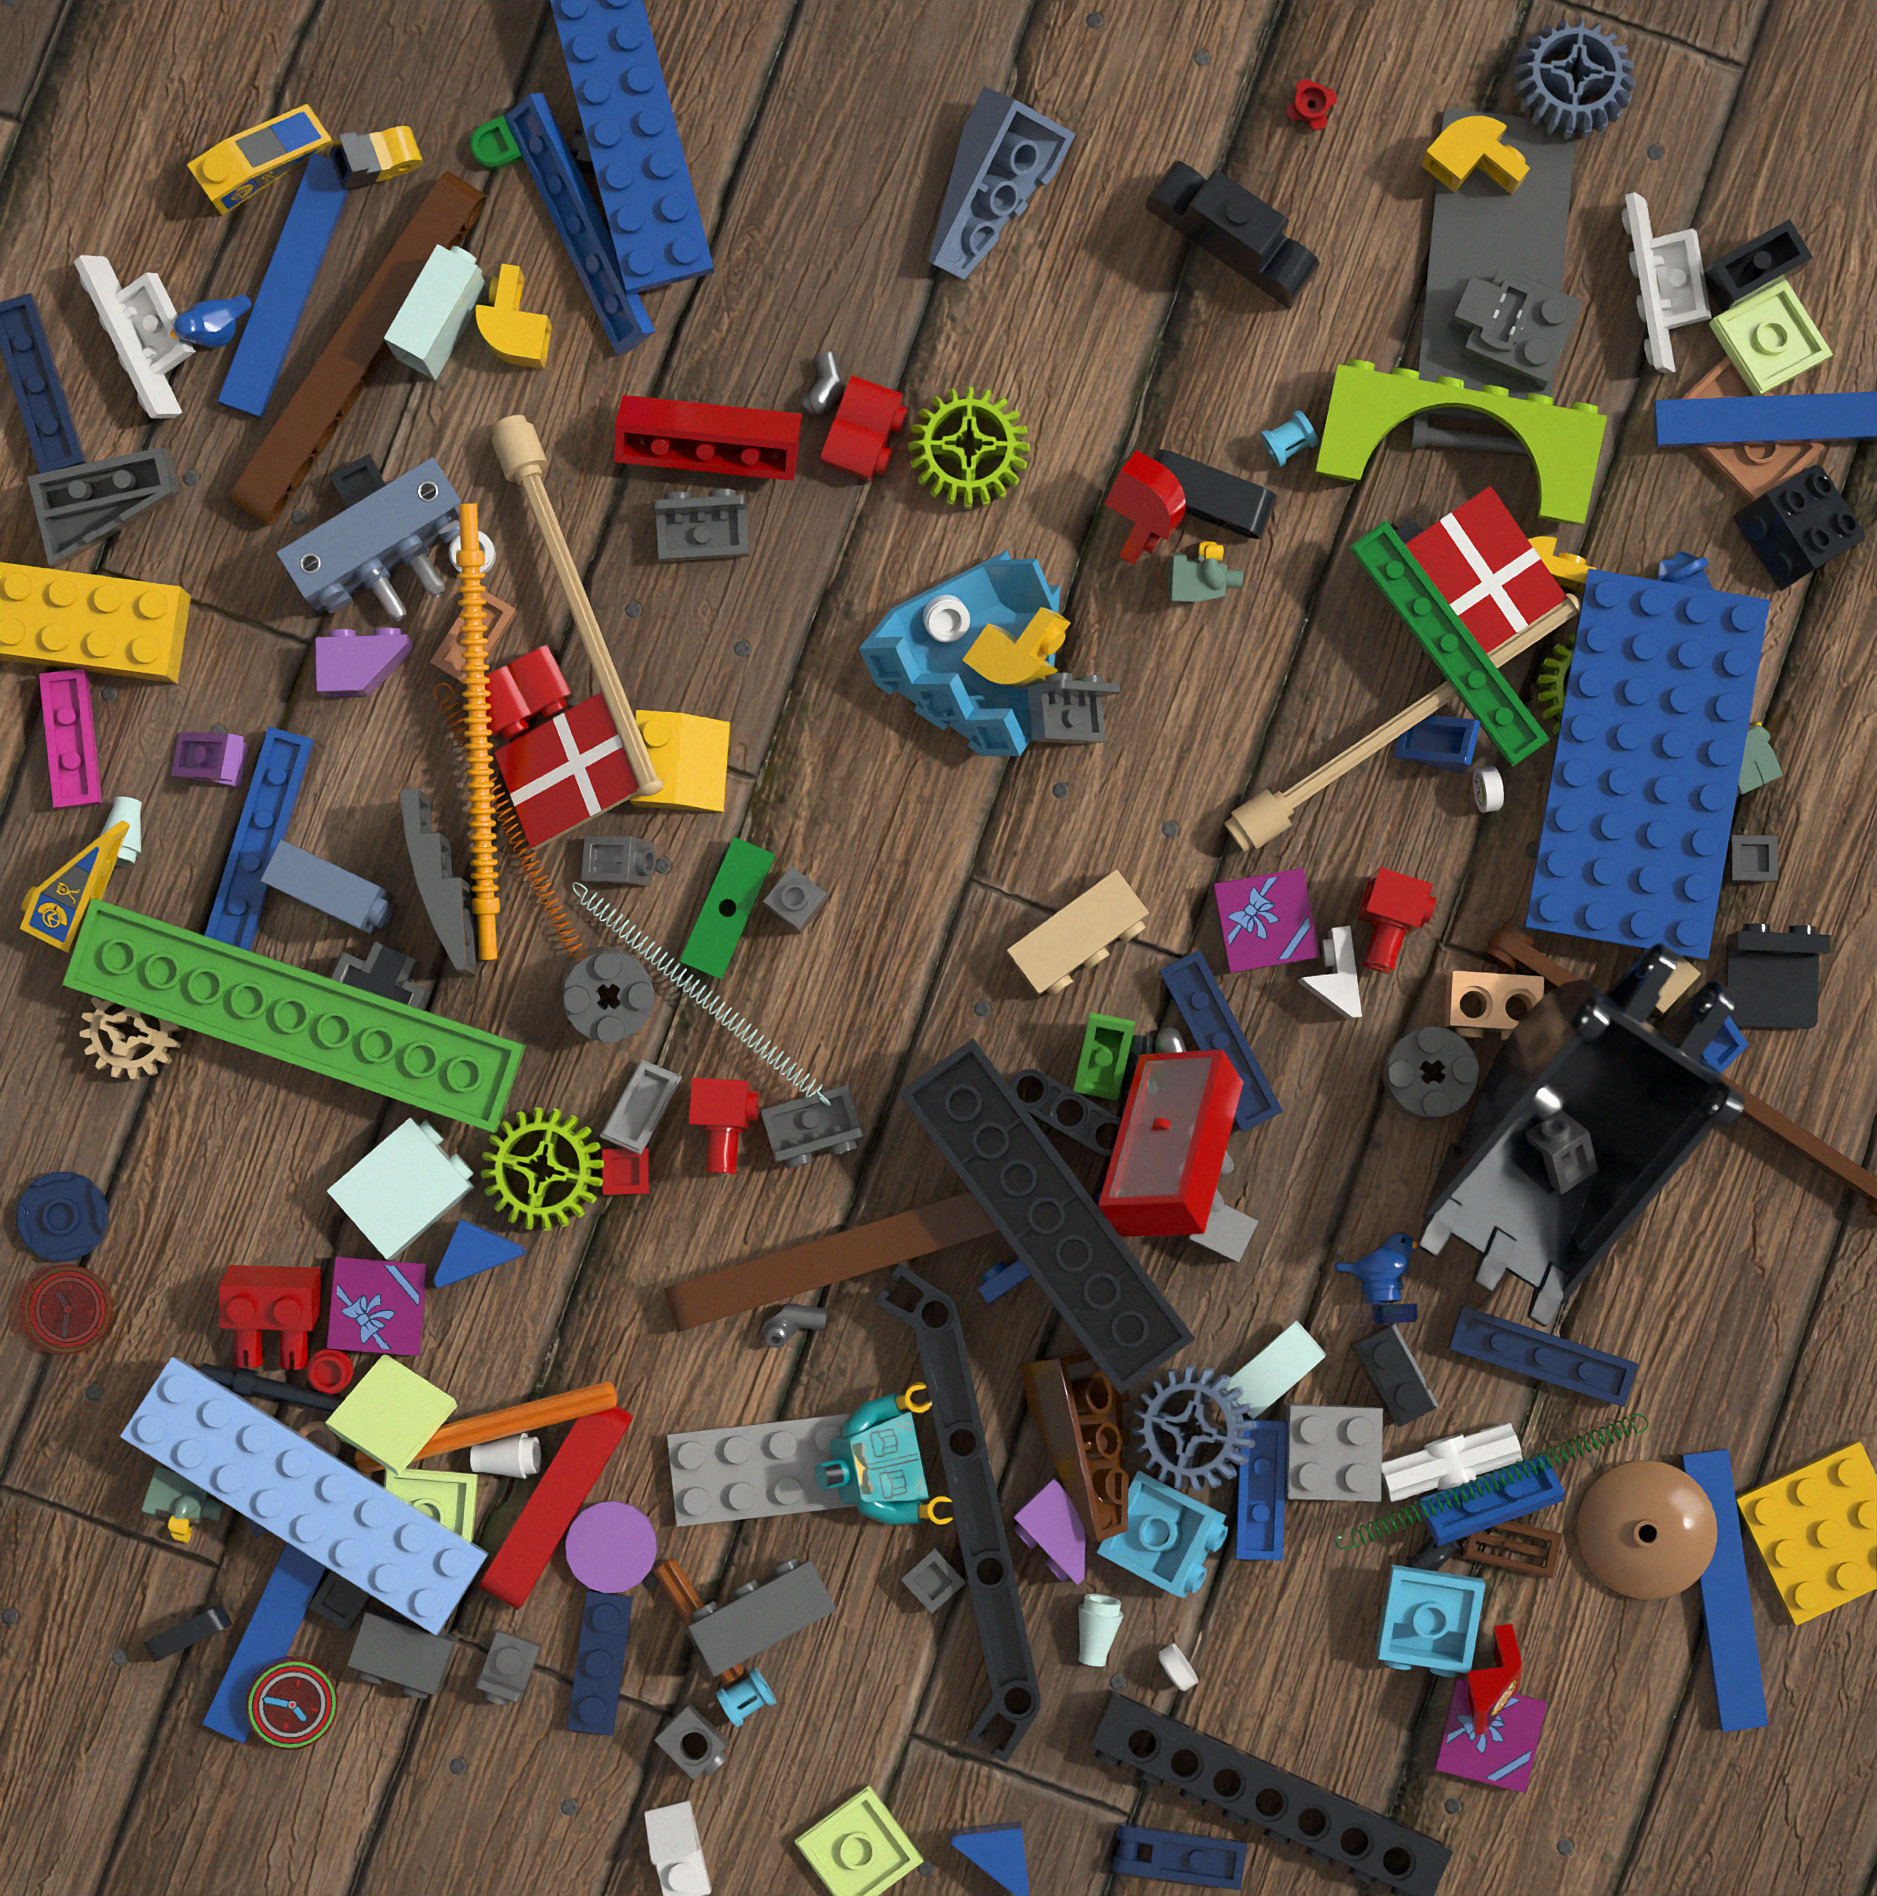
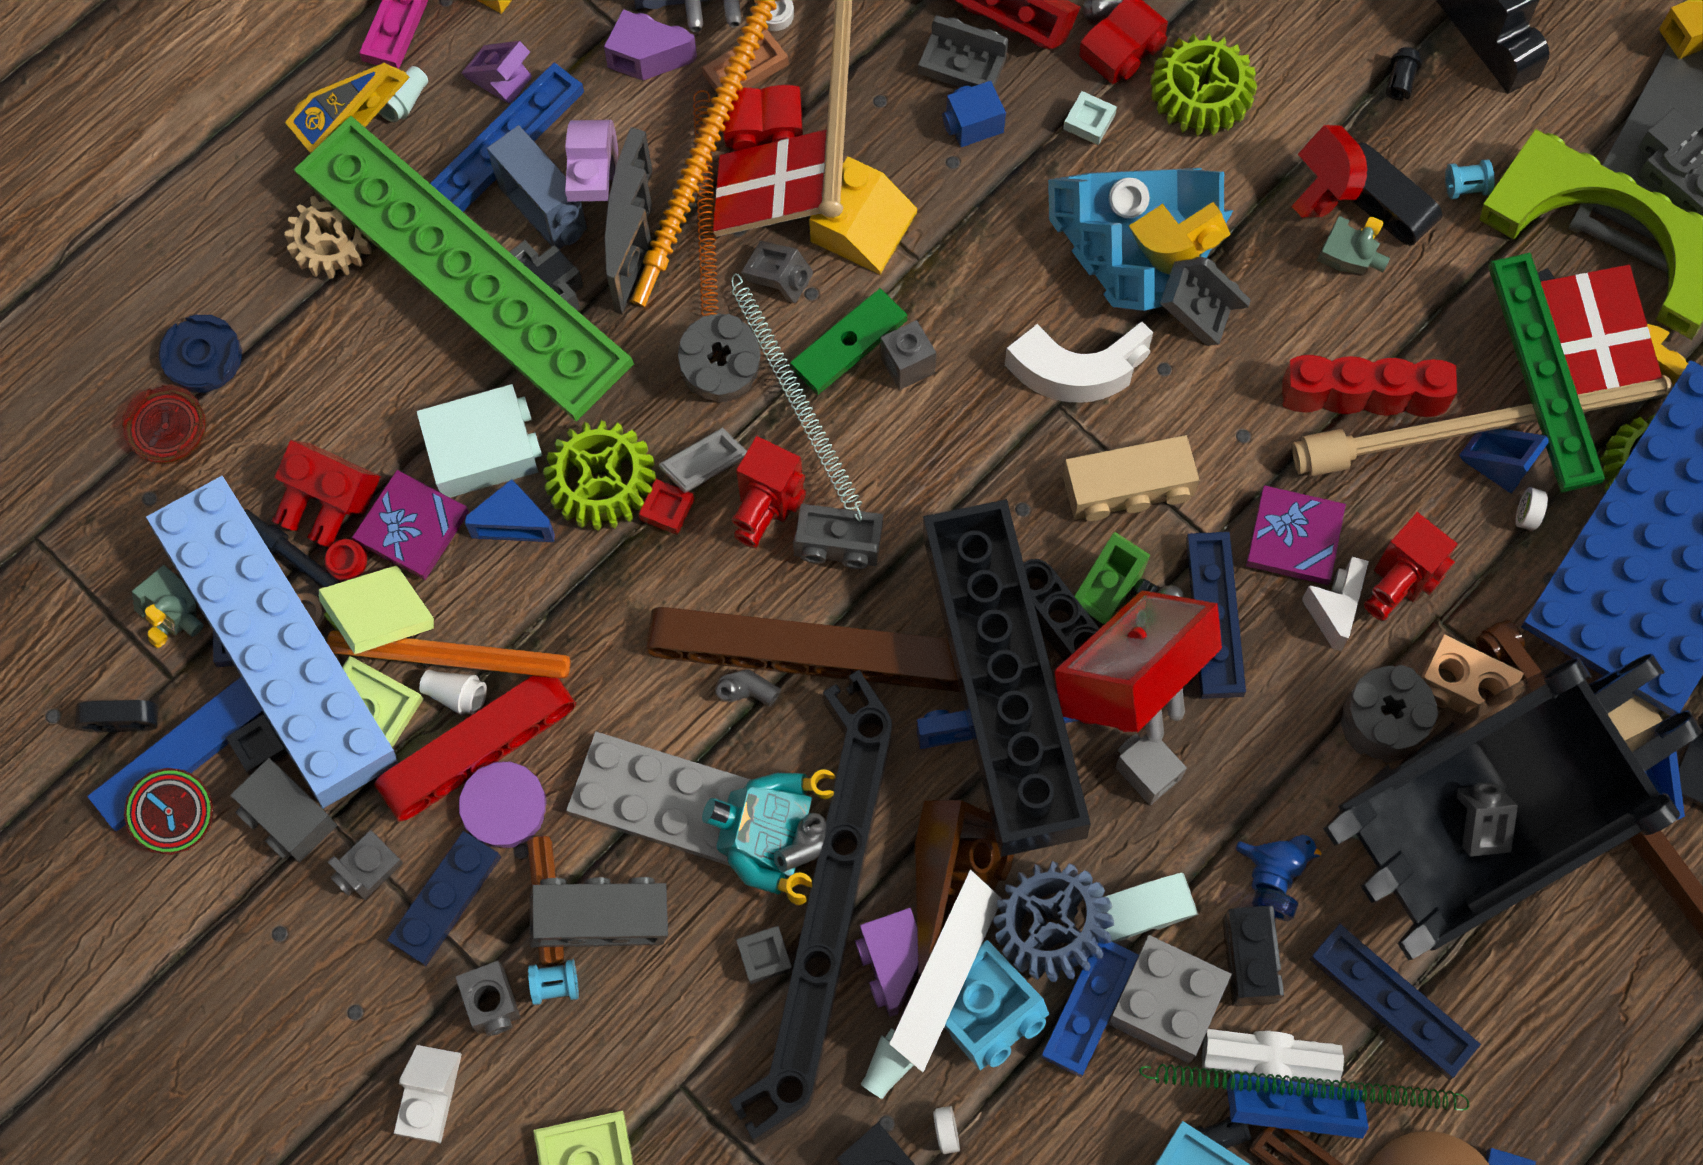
camera: 25 degrees right, 15 degrees down
none -> lavender arch [565,120,618,202]
none -> flat silver arm [774,813,826,872]
none -> white sticker [889,870,1002,1072]
none -> blue brick [942,81,1006,148]
none -> white arch [1005,322,1153,403]
none -> light aqua plate [1063,91,1117,145]
none -> red brick [1282,355,1457,417]
none -> black pin [1386,47,1422,101]

